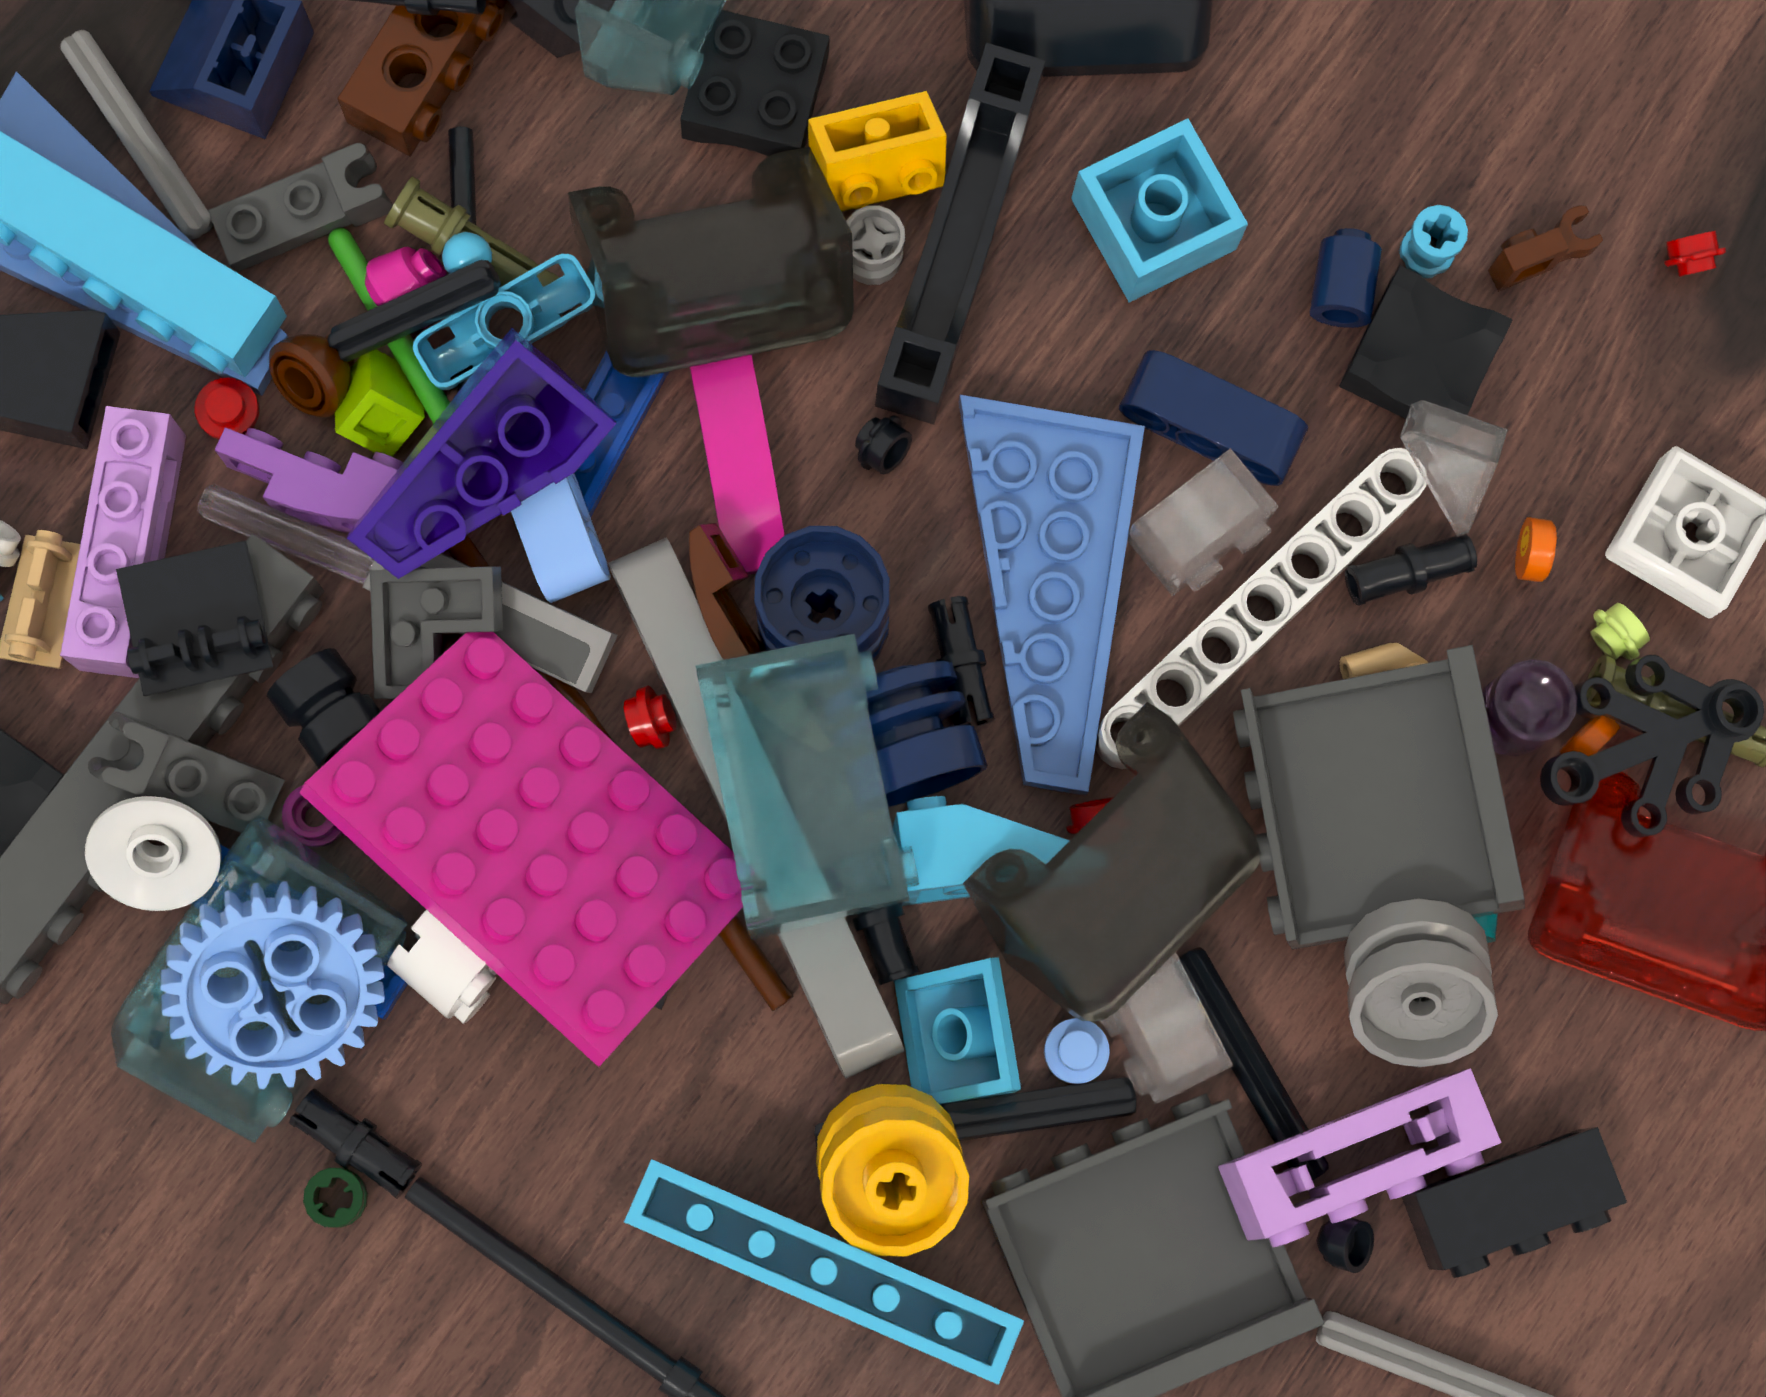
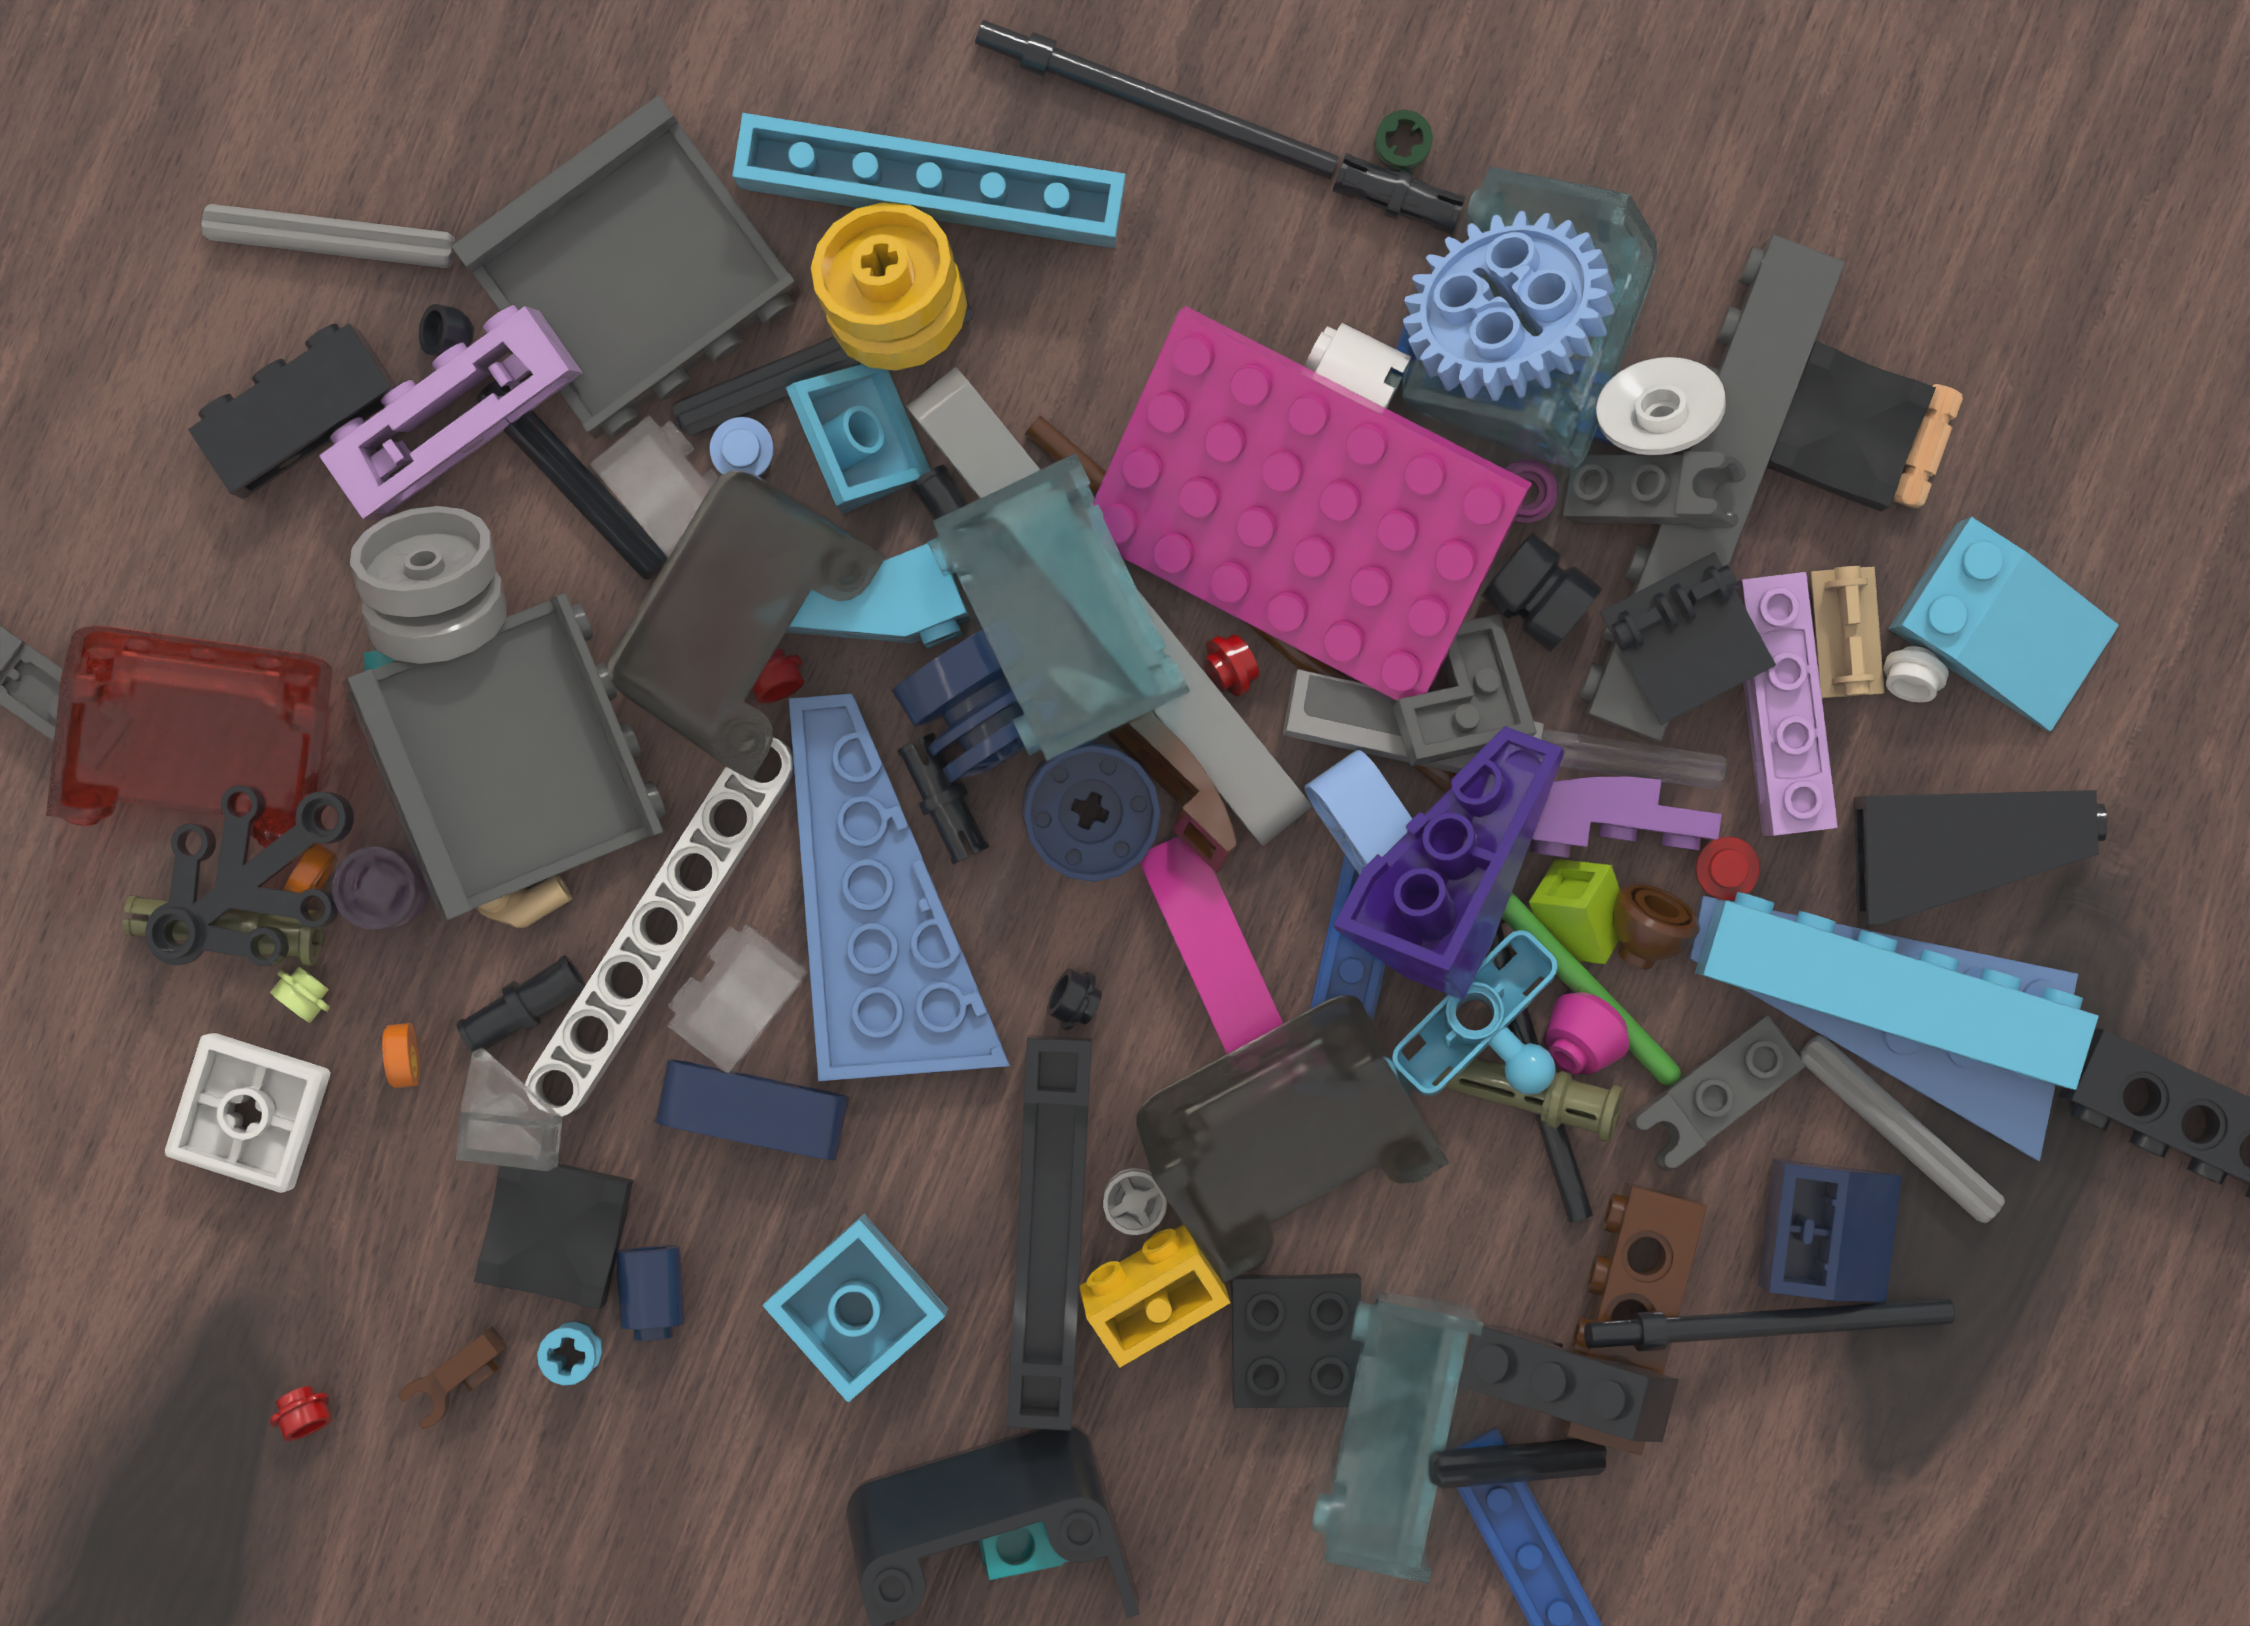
camera: 175 degrees right, 10 degrees up
black axle [327,260,501,362] -> none

